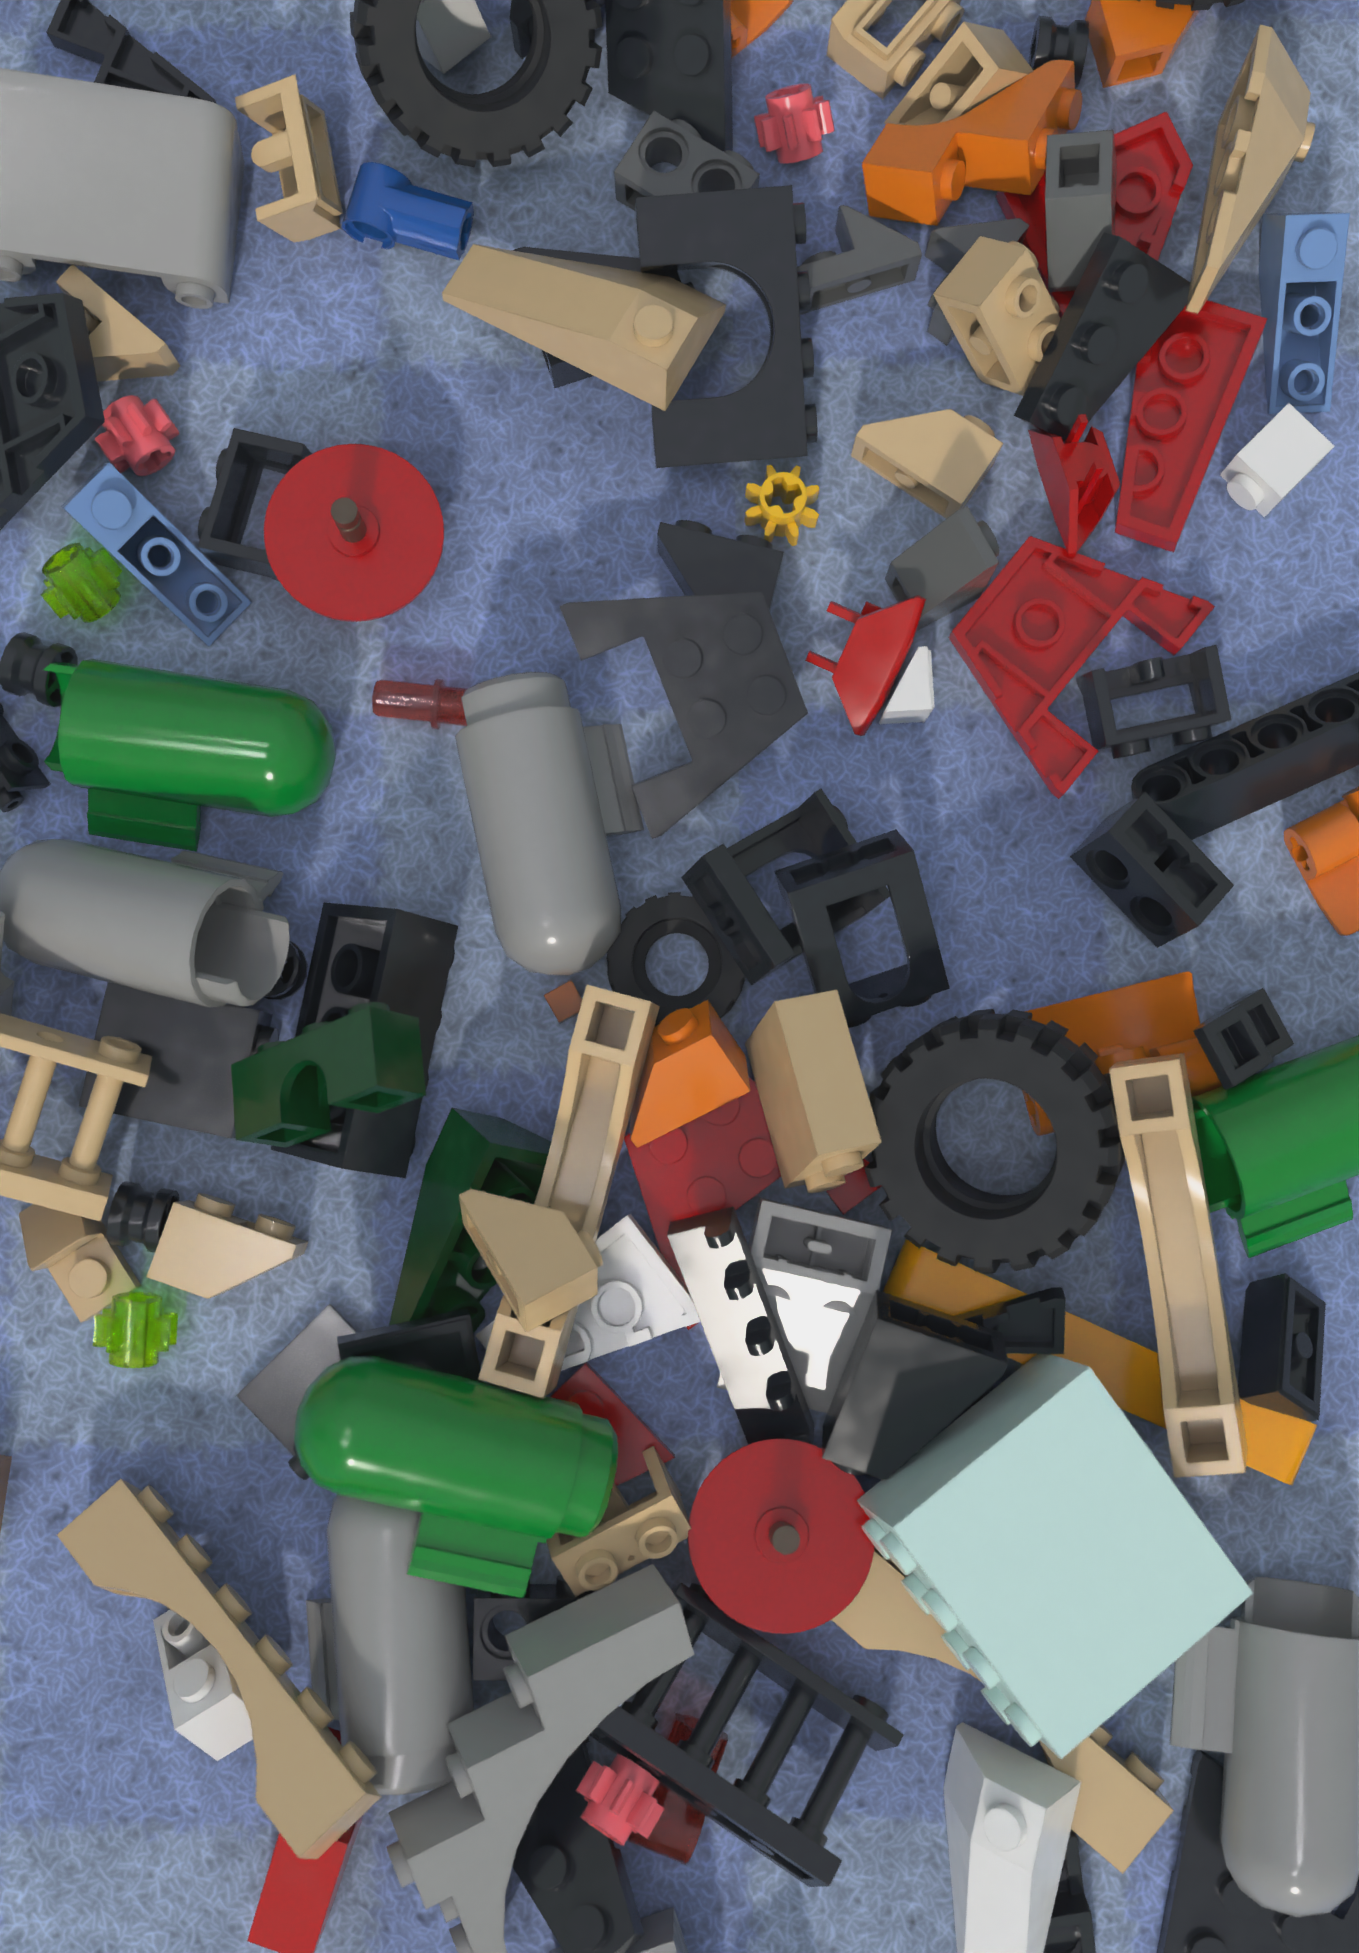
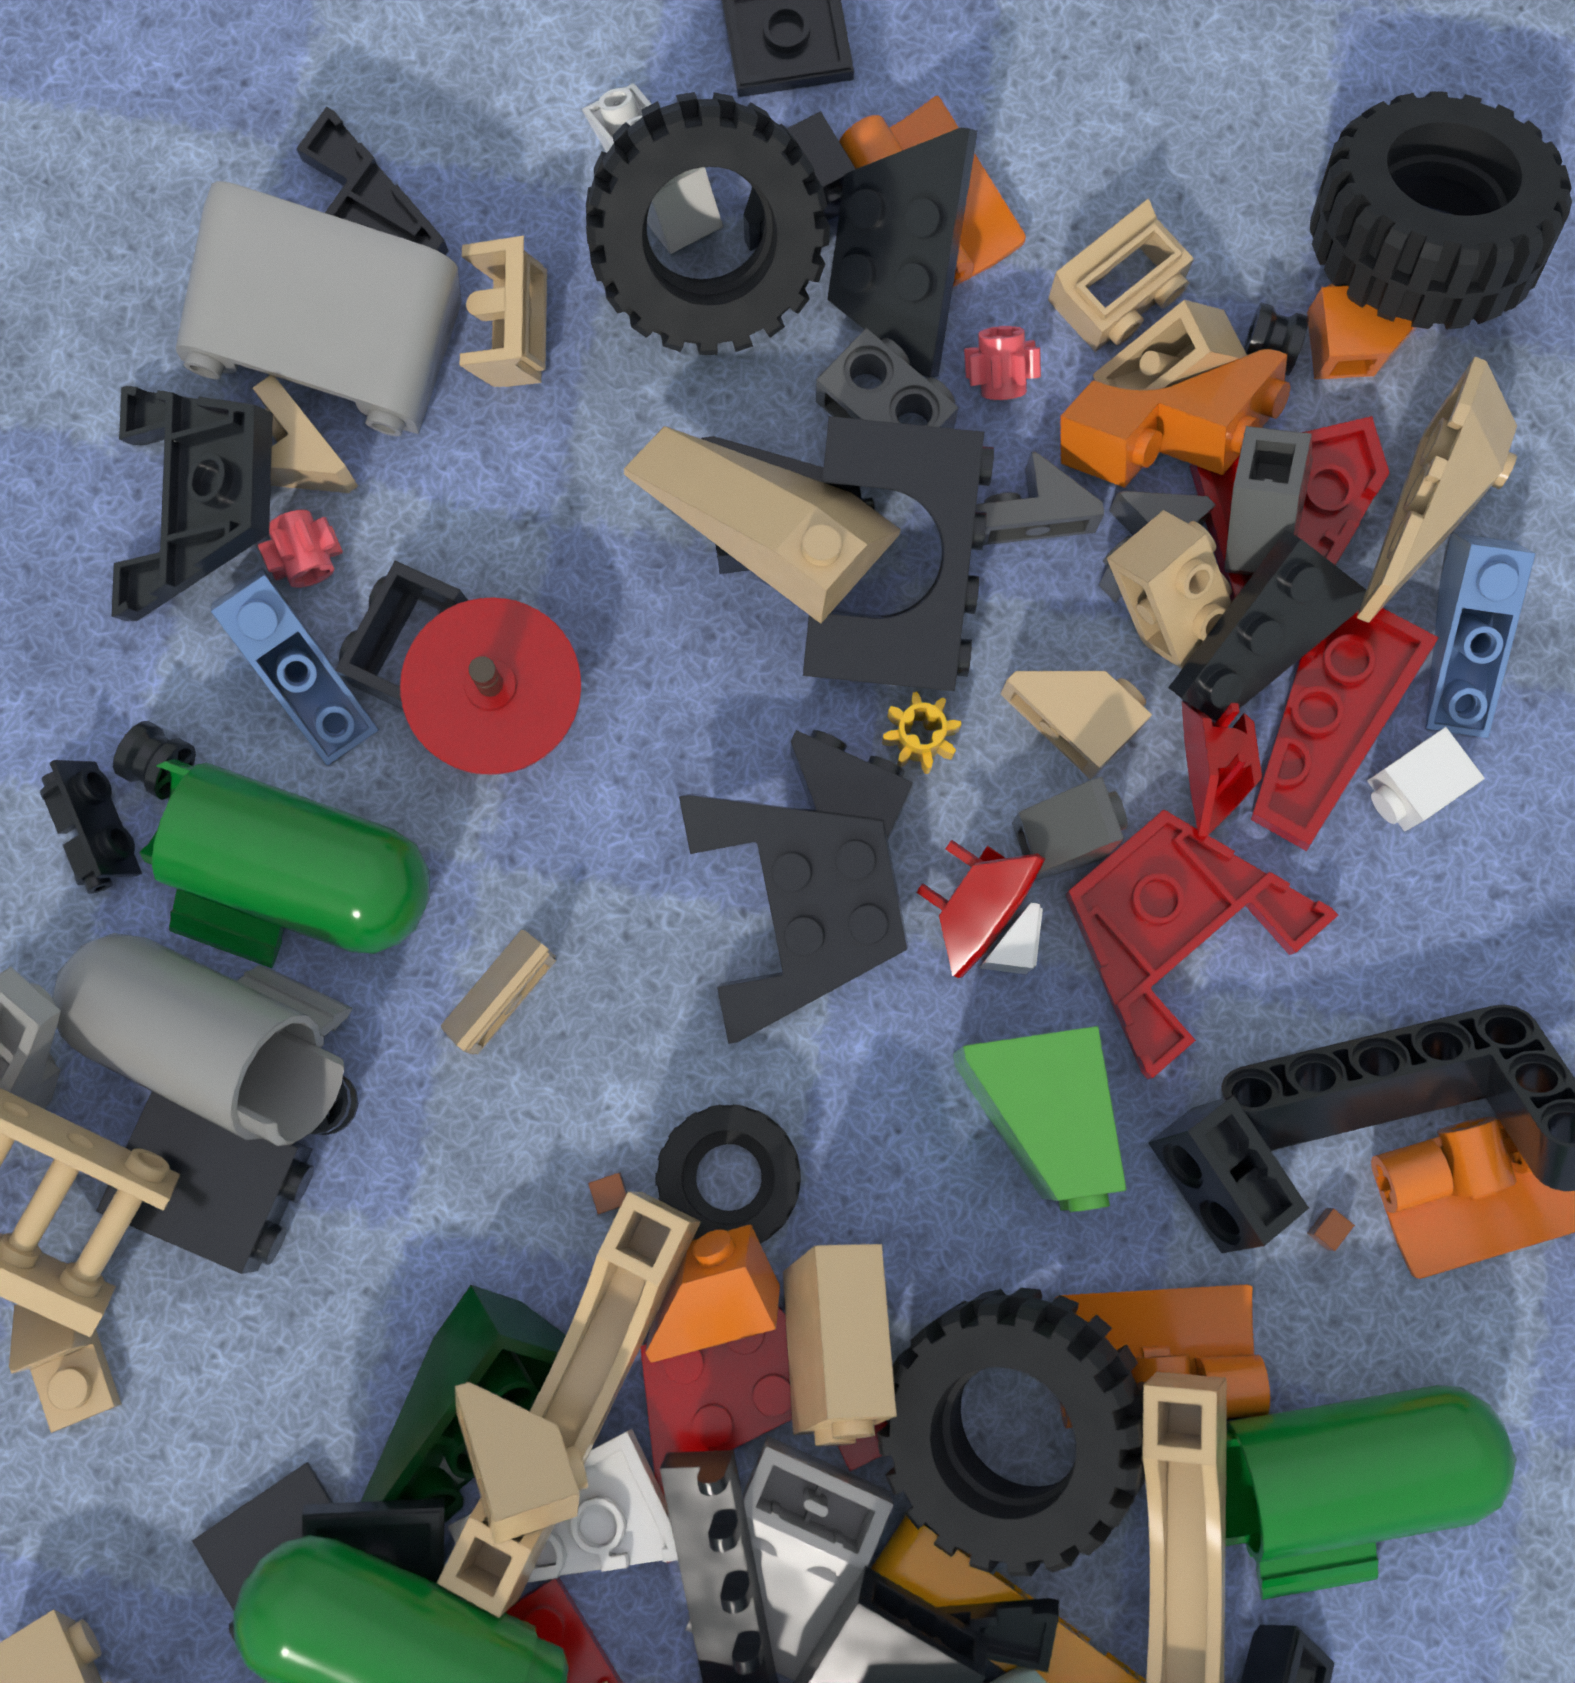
camera: 10 degrees right, 5 degrees down
clear neon green gear [40,543,123,623] -> none
clear neon green gear [92,1292,178,1368] -> none
black wheel [107,1181,180,1253] -> none
tan slope [146,1193,308,1299] -> none
dark green arch [231,1002,426,1148] -> none
black slope [271,902,458,1178] -> none
blue piece [342,162,474,260] -> none
clear red axle [372,679,469,730] -> none
light grey piece [455,672,644,975] -> none
black panel [681,789,890,985] -> none
black panel [774,829,950,1028] -> none
black window [1076,645,1231,759] -> none
black slope [1193,988,1294,1090] -> none
none -> tan slope [441,930,557,1055]
none -> bright green slope [953,1026,1127,1212]
none -> dark orange piece [1307,1208,1355,1251]

